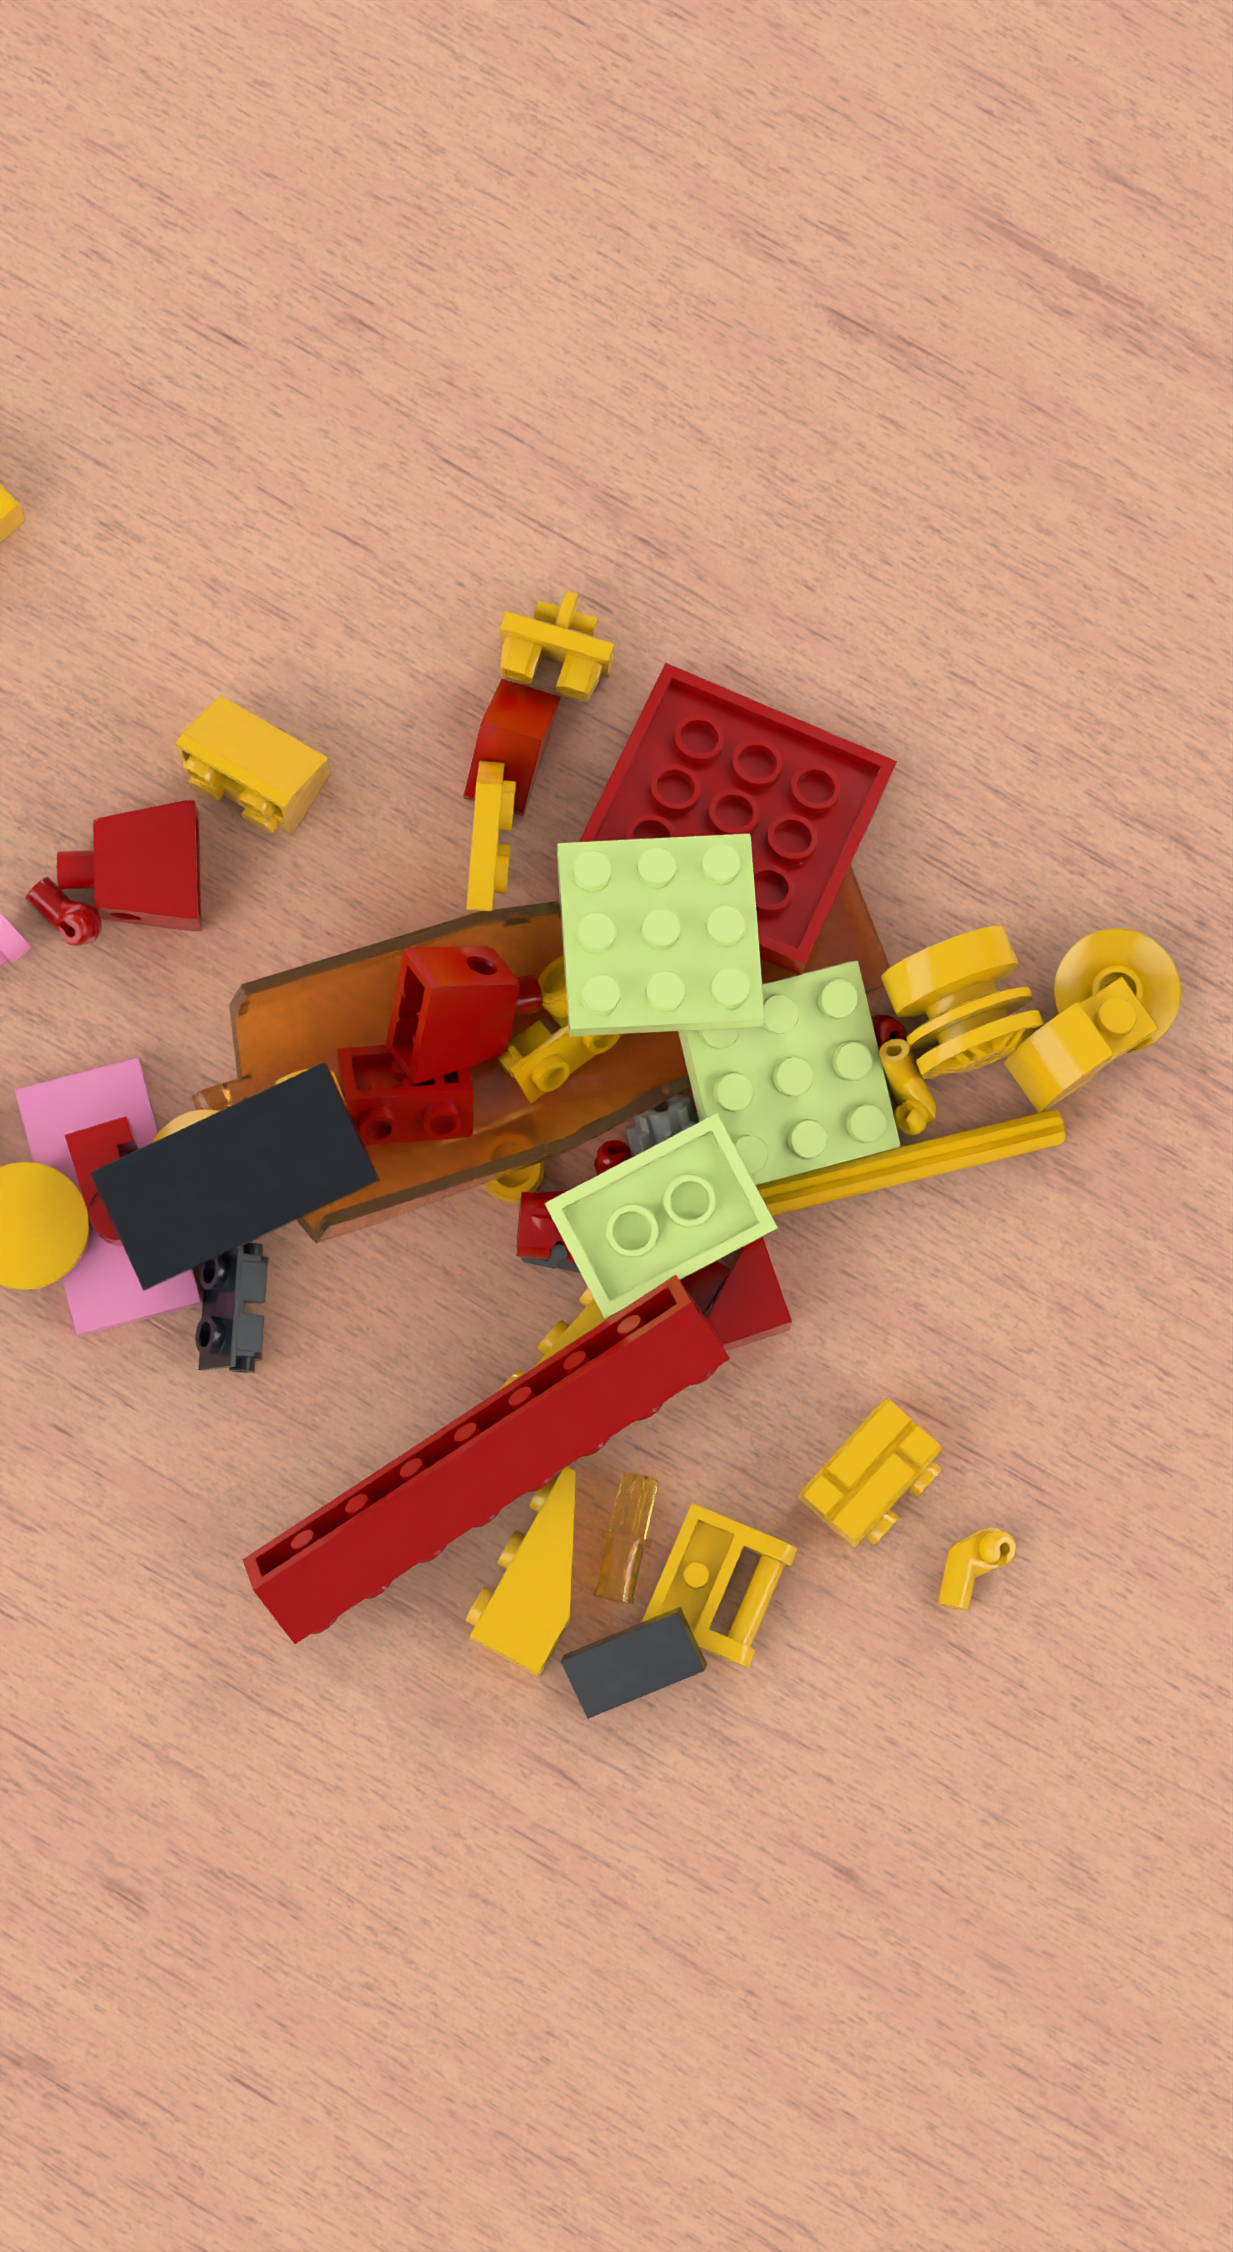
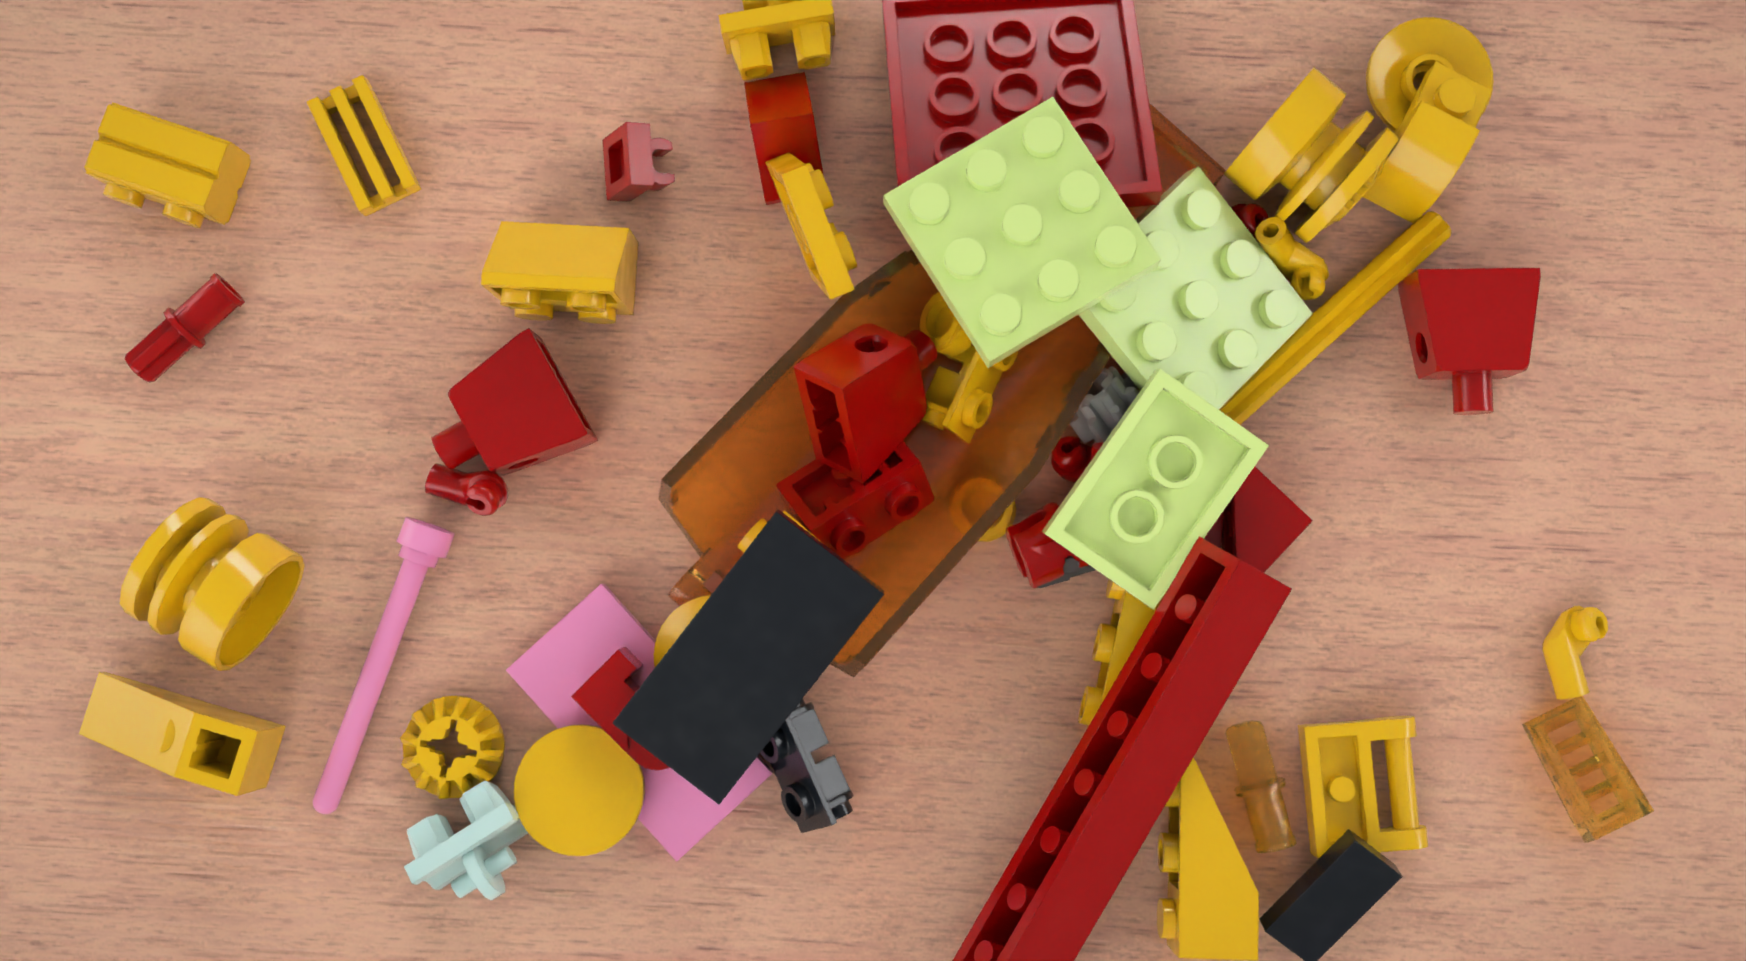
camera: 25 degrees left, 5 degrees up
yellow brick [797,1397,943,1549] -> none
none -> yellow tile [307,74,422,216]
none -> red tile [602,122,675,202]
none -> red torso [1398,268,1541,415]
none -> clear yellow slope [1522,696,1654,843]

